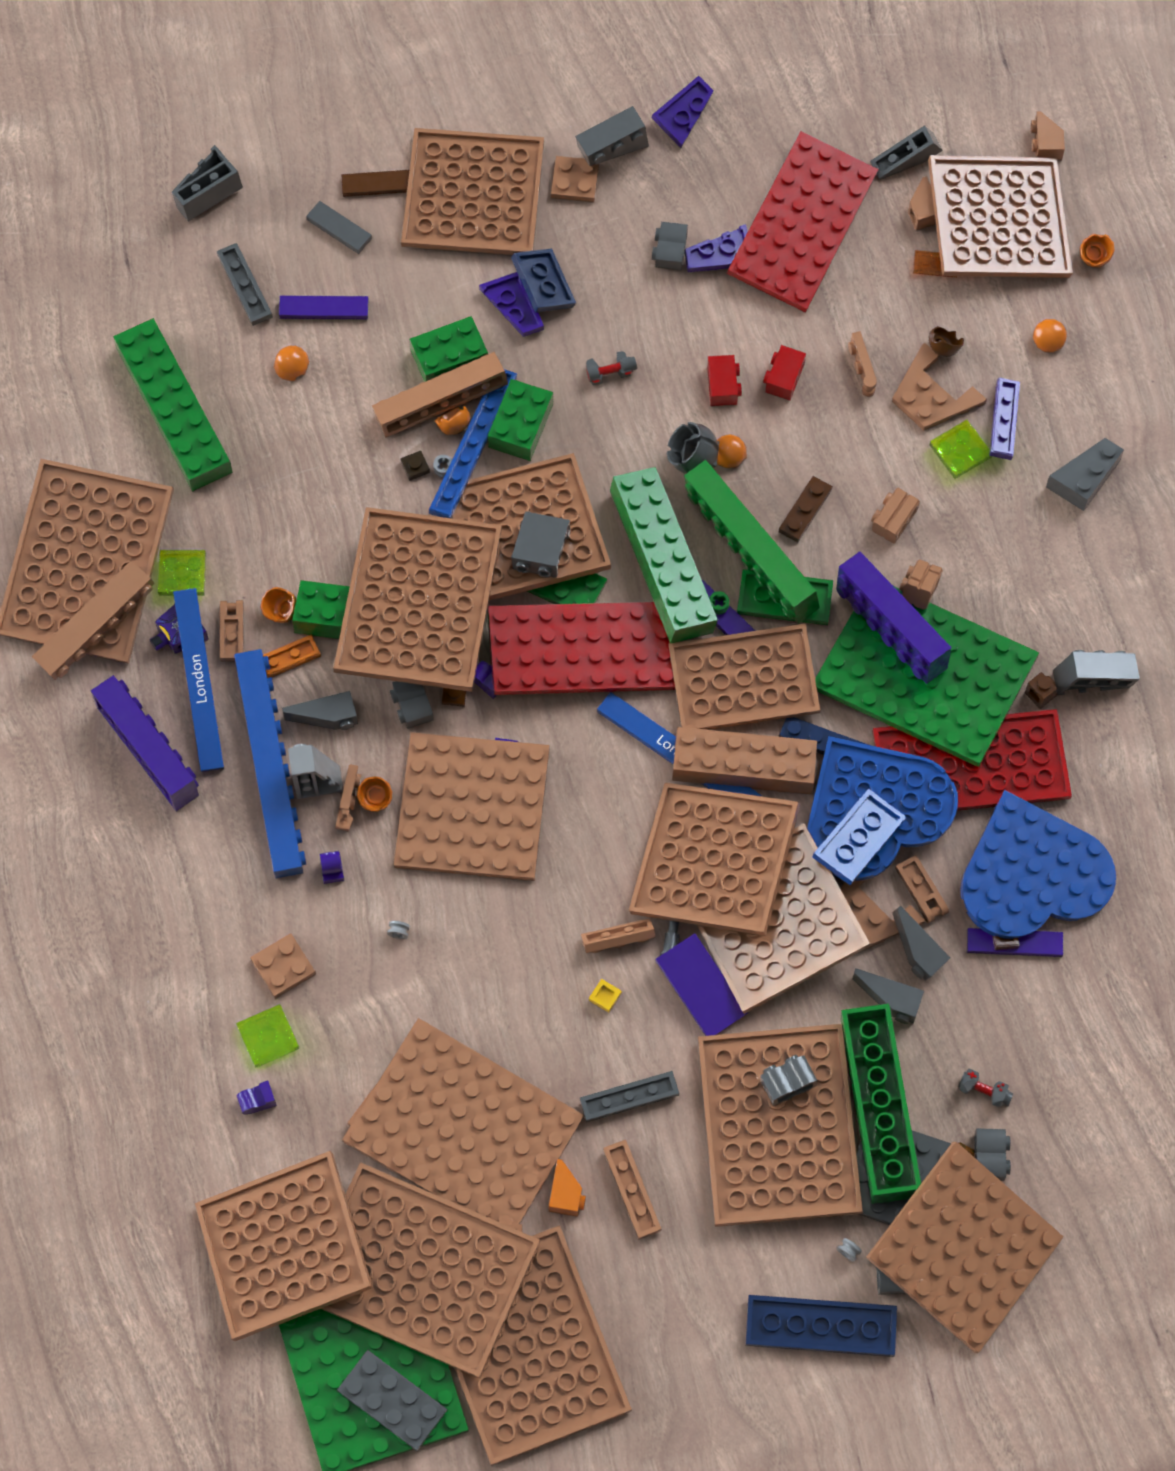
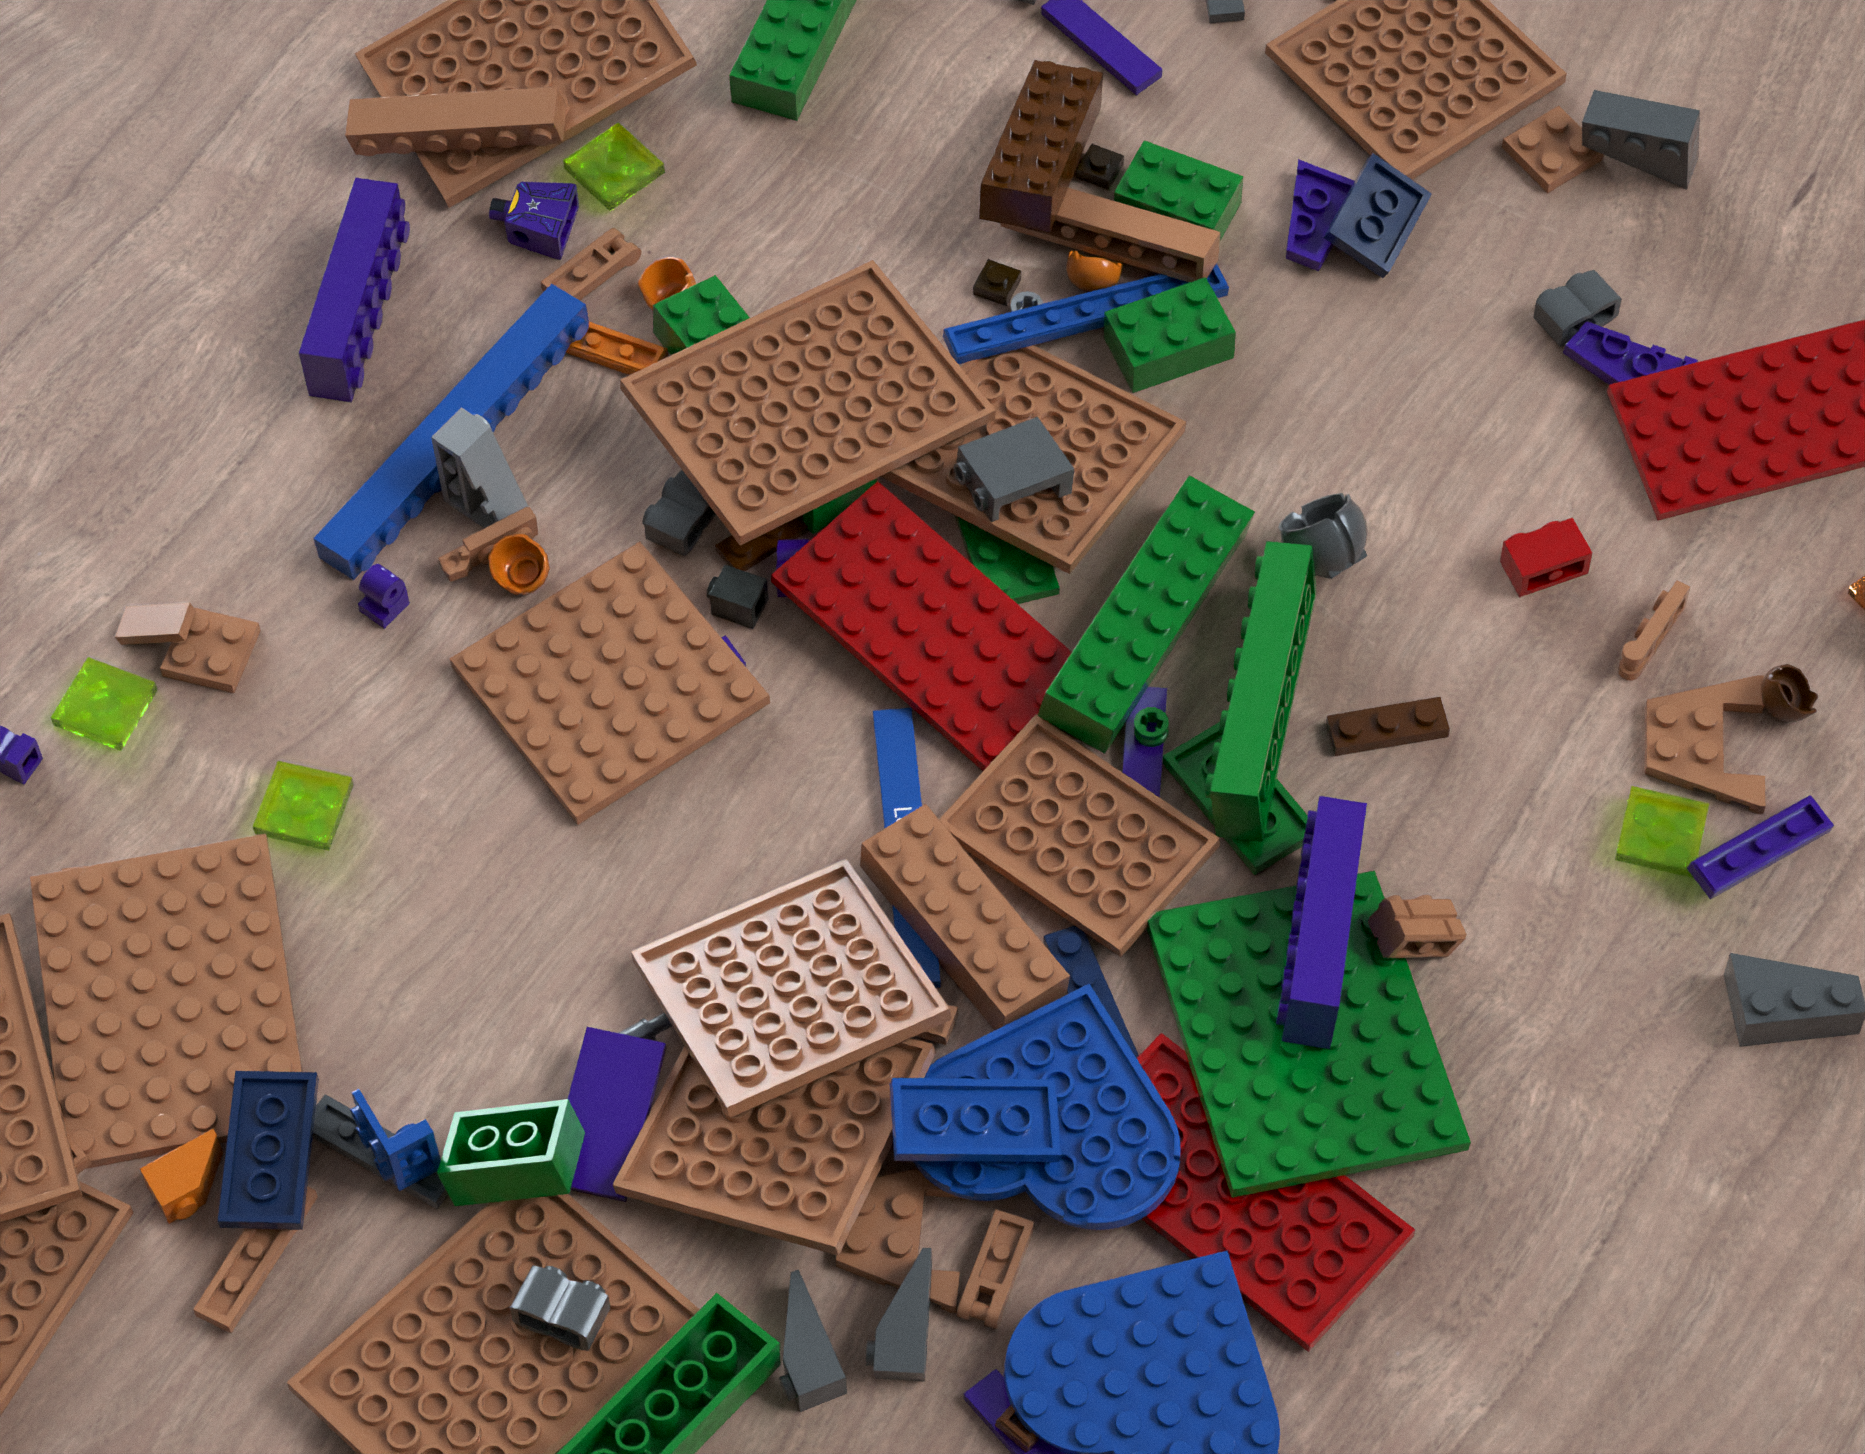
camera: 50 degrees right, 10 degrees down
blue tile [173,588,224,772] -> none
orange hair [274,345,310,381] -> none
dark grey slope [282,691,358,730] -> none
light grey bush [387,921,410,939] -> none
nougat plate [581,918,656,953] -> none
dark grey piece [586,351,637,385] -> none
yellow plate [589,979,622,1013] -> none
dark purple wing [651,76,714,148] -> none
red brick [707,355,742,406] -> none
orange hair [717,434,747,468] -> none
nougat brick [871,488,920,544] -> none
reddish brown brick [1025,672,1058,709] -> none
wedge [1053,650,1140,696] -> none
none -> tile [115,602,196,645]
none -> dark blue plate [218,1071,319,1230]
none -> clear neon green plate [252,761,354,851]
none -> blue bracket [350,1089,441,1191]
none -> green brick [437,1099,585,1206]
none -> pearl dark grey brick [707,565,769,629]
none -> reddish brown brick [979,60,1103,232]
none -> dark brown plate [1076,144,1124,190]

